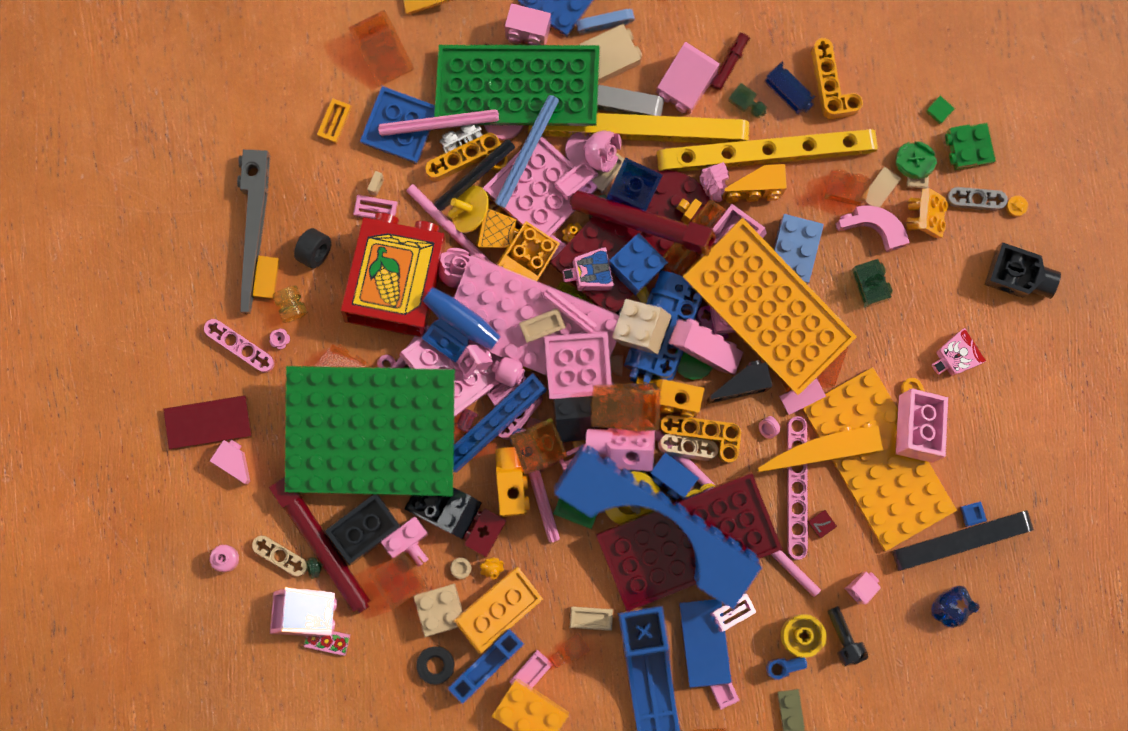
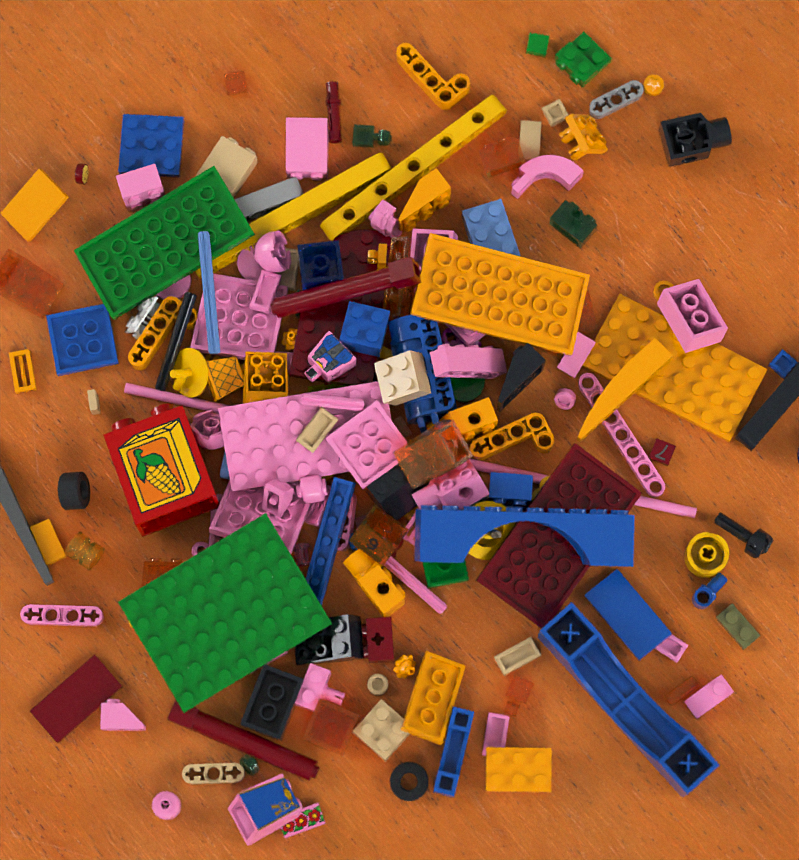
camera: 25 degrees left, 5 degrees down
bright pink plate [270,329,290,349] -> none
bright pink tile [353,195,398,219] -> none
bright pink axle [378,109,499,136] -> none
blue plate [422,287,501,363] -> none
medium blue beam [576,9,635,34] -> none
tan beam [658,434,718,461] -> none
tile [710,594,756,632] -> none
clear blue window [764,61,815,115] -> none
bright pink slope [845,572,881,604] -> none
green tile [896,141,937,179] -> none
torso [932,328,986,376] -> none

